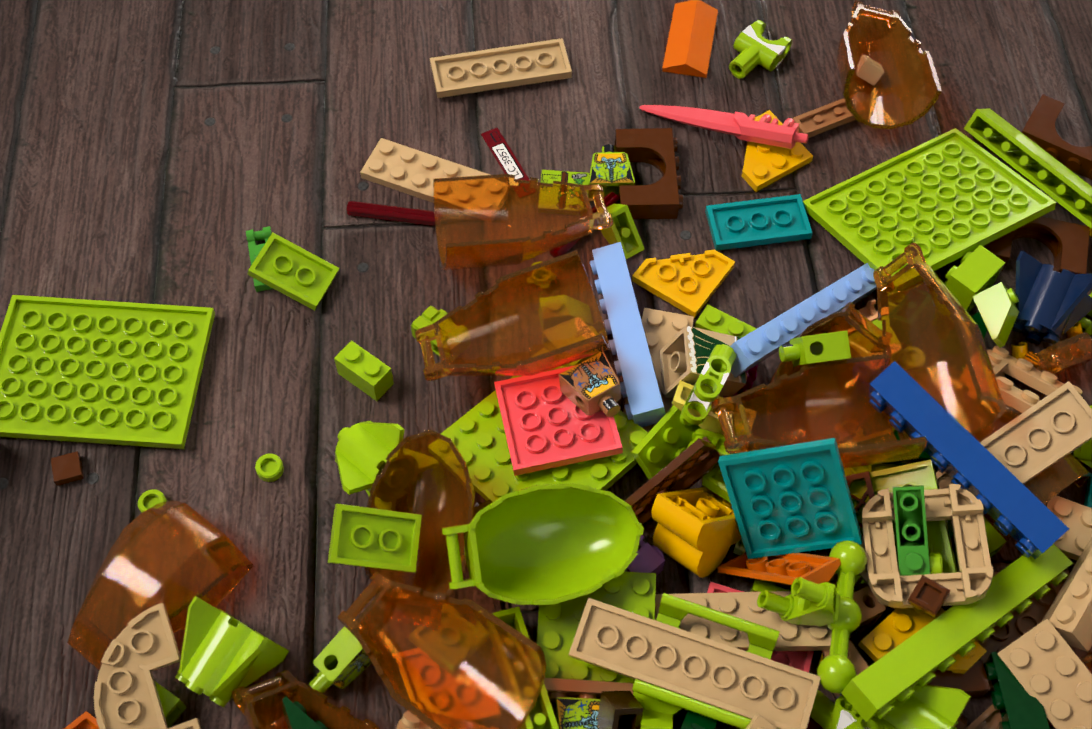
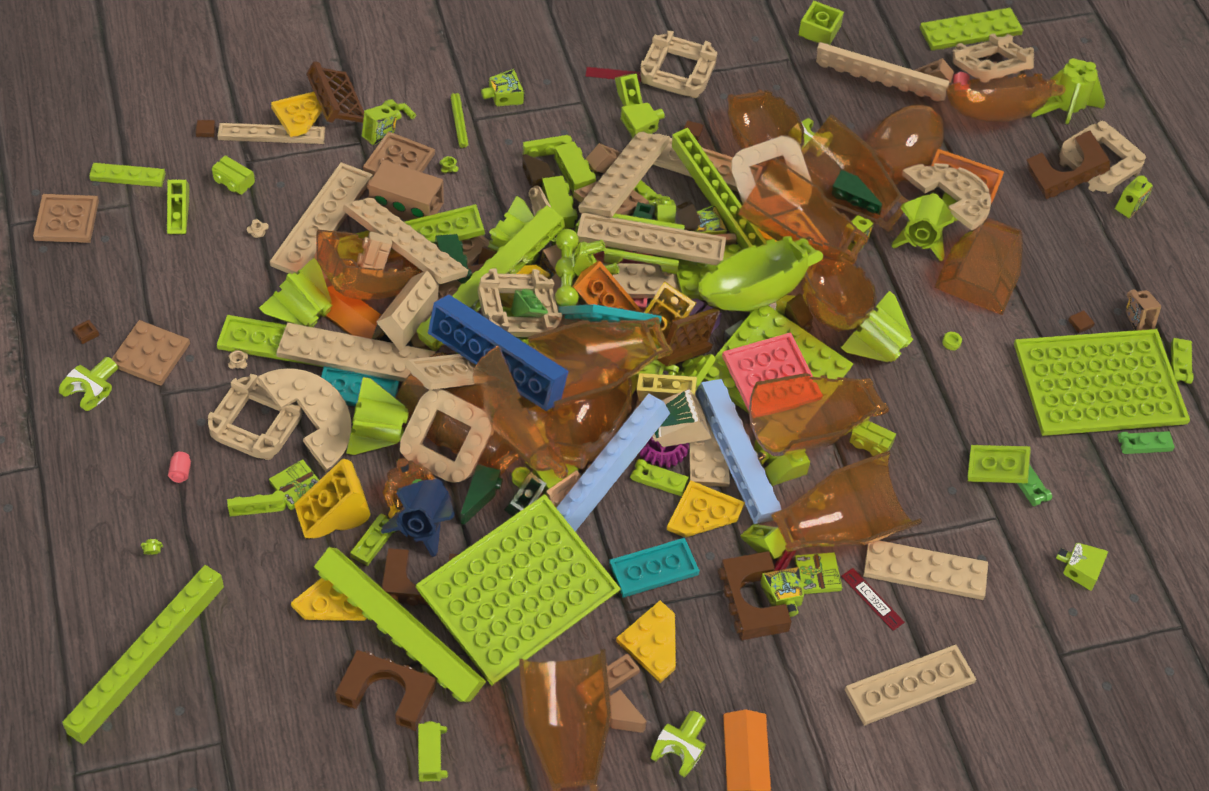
camera: 165 degrees right, 5 degrees down
lime tile [138,489,168,518] -> none
lime plate [328,504,422,573] -> none
lime brick [334,340,394,401] -> none
dark red axle [347,201,442,226] -> none
torso [559,351,621,418] -> none
coral piece [639,105,809,149] -> none
lime connector [681,344,737,425] -> none
lime torso [779,330,851,366] -> none
tan slope [856,54,884,85] -> none
reddish brown tile [907,575,950,618] -> none
lime tile [929,552,943,574] -> none
lime brick [937,245,1006,320] -> none
slope [972,282,1019,348] -> none
none -> lime brick [418,721,448,782]
none -> medium nougat slope [599,690,647,733]
none -> lime torso [1056,543,1108,591]
none -> bright green plate [1117,431,1175,454]

